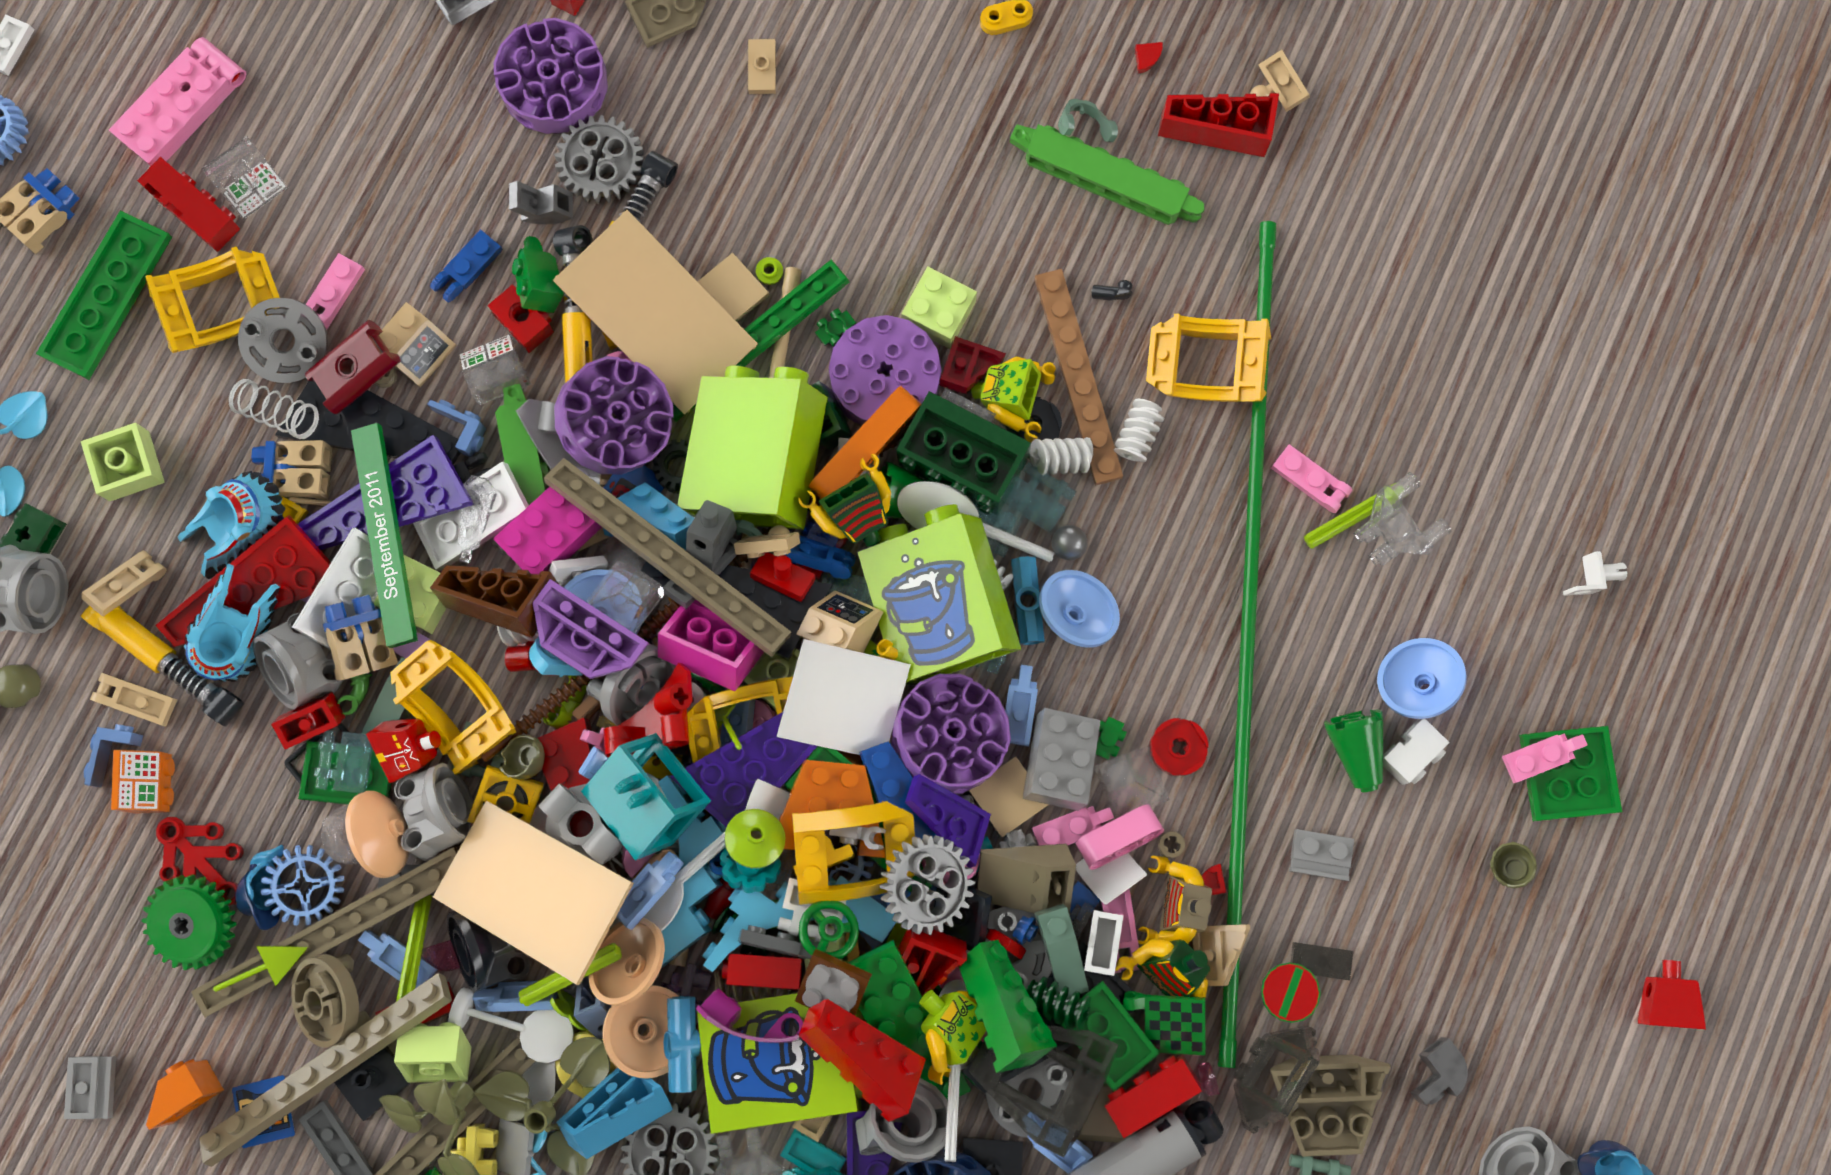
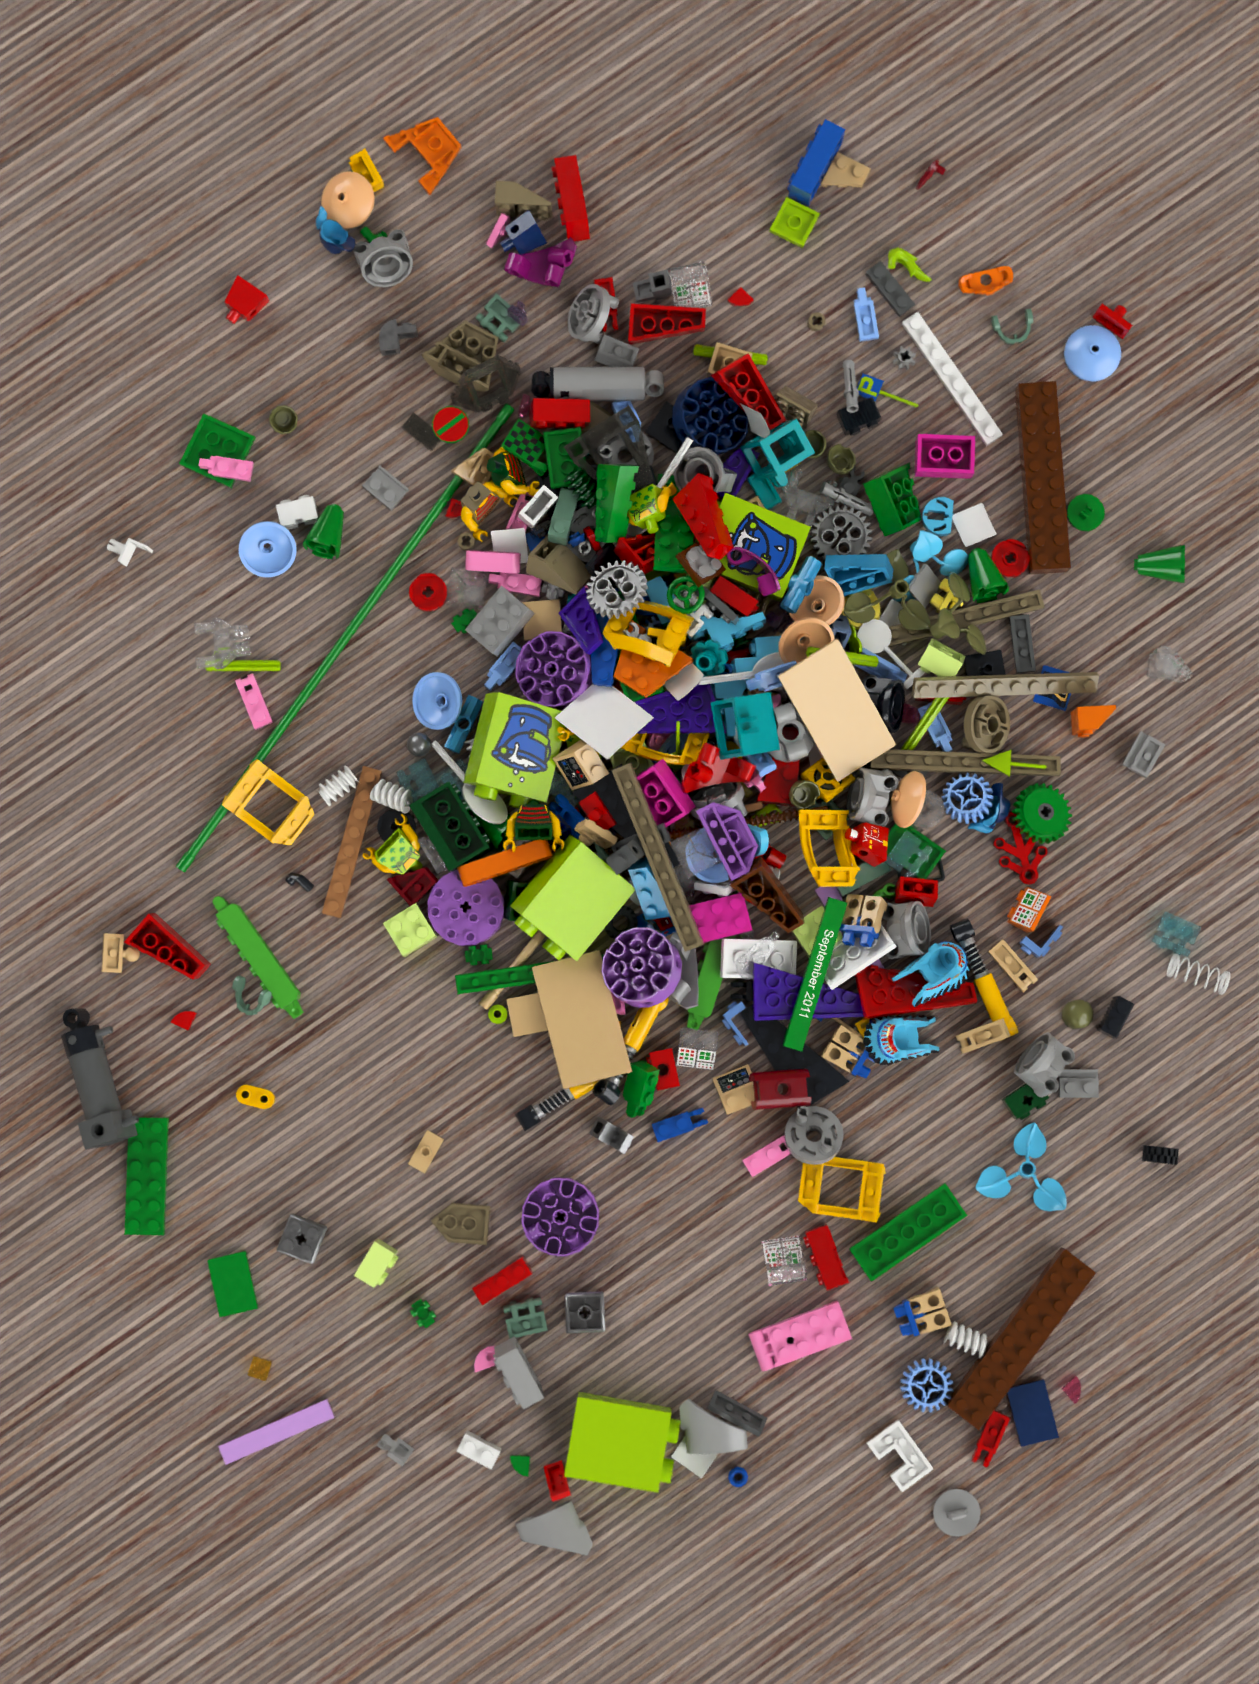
camera: 145 degrees left, 5 degrees up
yellowish green brick [81,423,165,502] -> none
white piece [229,379,319,439] -> none
light grey gear [554,115,644,204] -> none
lime dish [724,809,786,868] -> none

